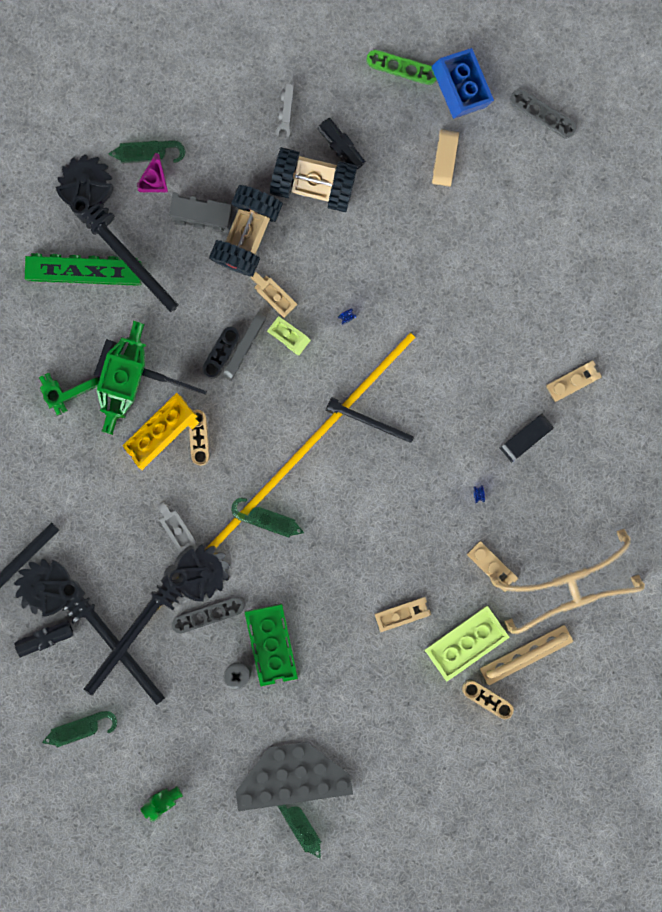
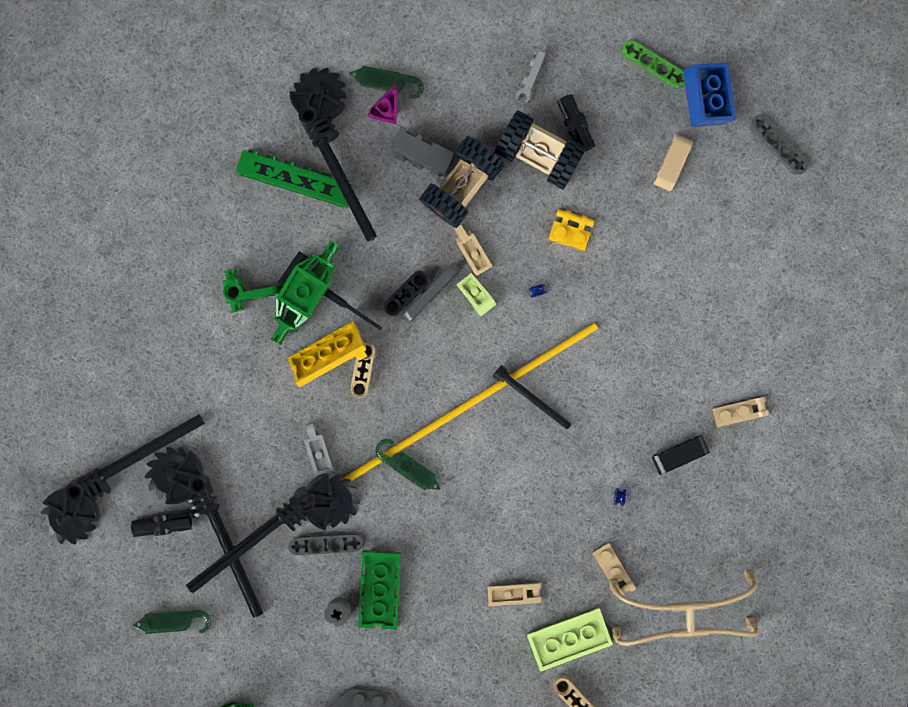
camera: 20 degrees right, 0 degrees up
tan piece [480,625,573,685] -> none
none -> yellow plate [548,209,595,251]

